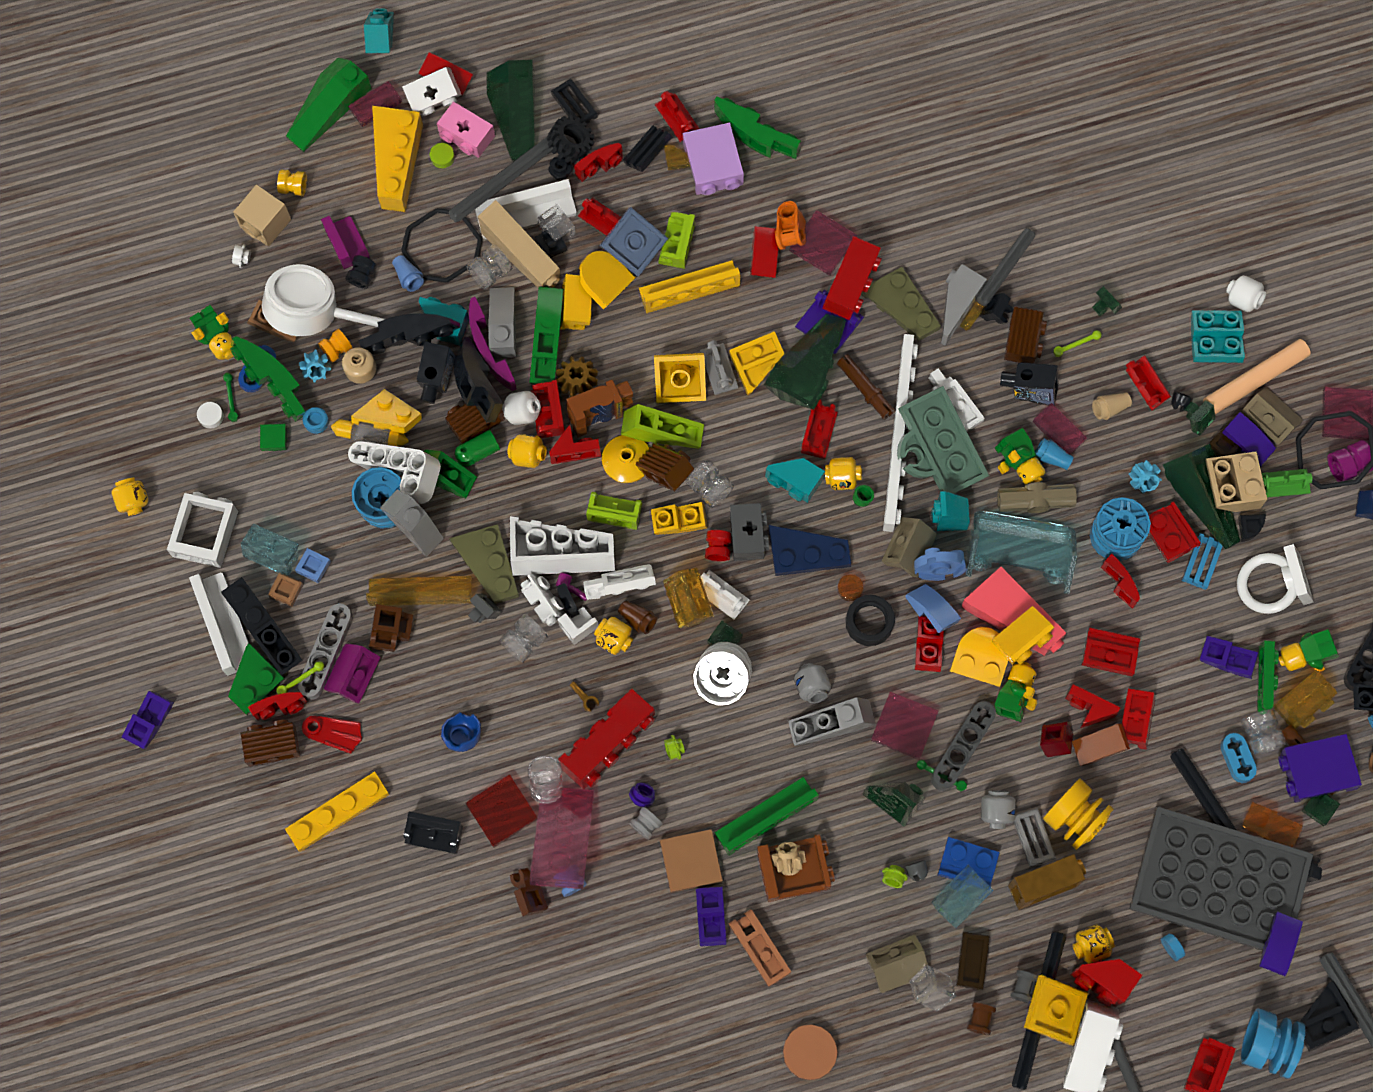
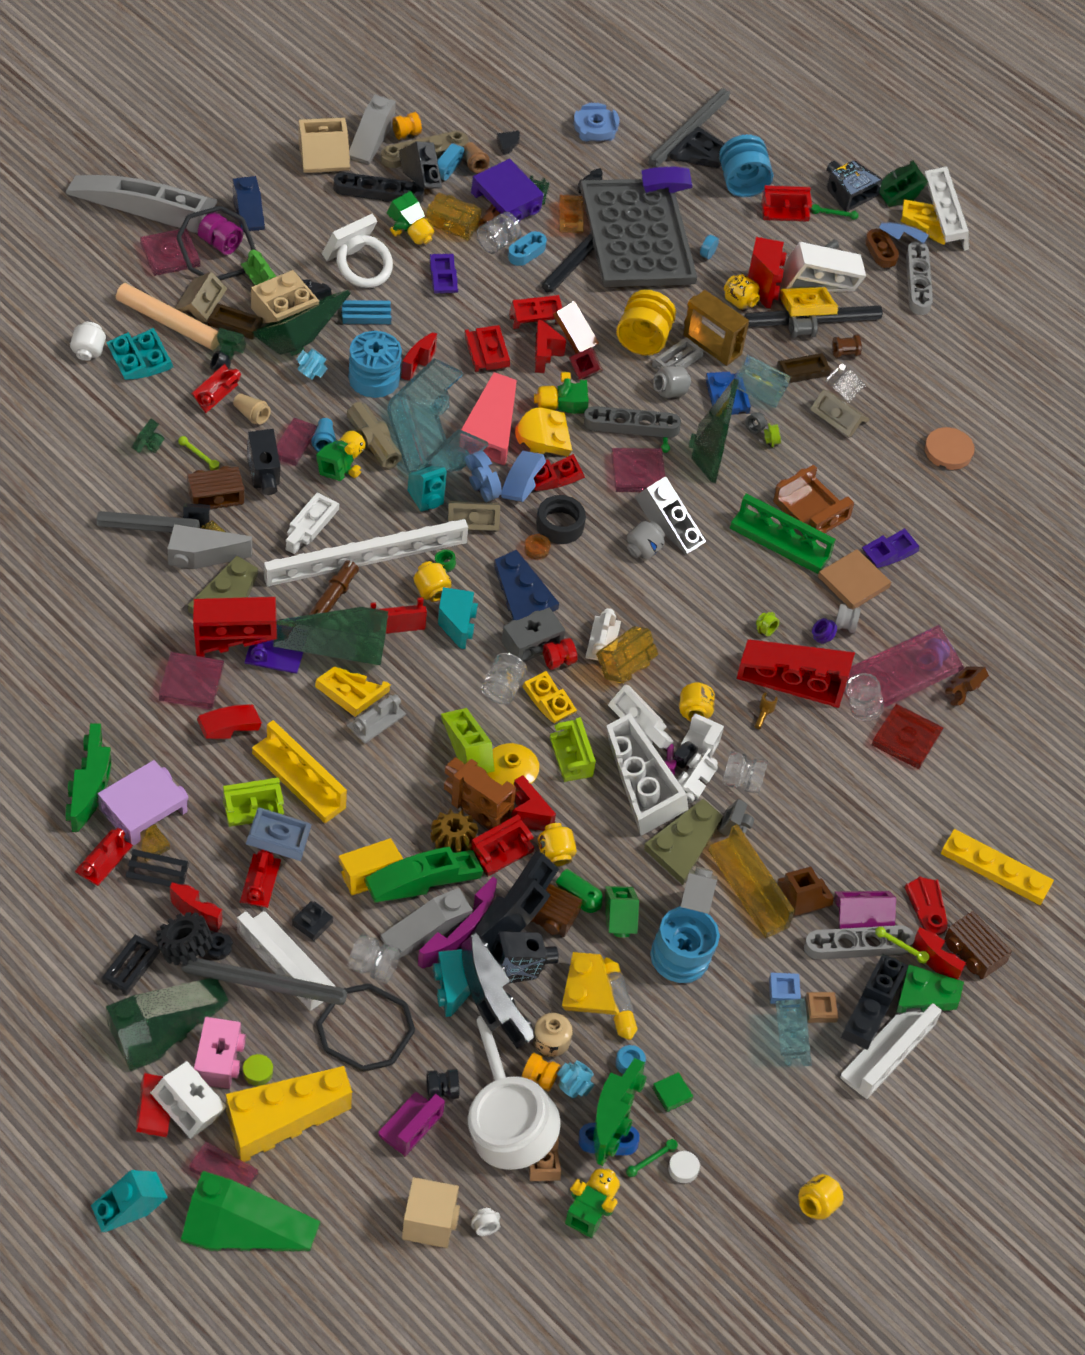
camera: 125 degrees left, 20 degrees down
dark purple slope [122,691,174,749] -> none
white window [167,492,238,568] -> none
yellow wheel [277,169,307,196] -> none
white beam [348,441,441,504] -> none
medium blue cone [392,255,424,292] -> none
black hinge [403,811,463,854] -> none
blue hair [441,712,481,752] -> none
tan slope [478,200,560,288] -> none
white head [502,391,541,425] -> none
clear panel [537,204,575,241] -> none
yellow tile [579,251,635,309] -> none
reddish brown cone [618,600,657,634] -> none
reddish brown brick [636,443,695,492] -> none
yellow slope [654,353,706,403] -> none
white wheel [694,642,752,705] -> none
clear green tile [707,621,743,646] -> none
nougat plate [728,909,791,987] -> none
tan gear [772,842,806,875] -> none
orange piece [775,201,806,250] -> none
sand green plate [897,386,989,494] -> none
yellow slope [992,606,1055,665] -> none
red plate [1149,501,1201,563] -> none
dark purple slope [1222,412,1276,467] -> none
green hinge [1257,640,1279,715] -> none

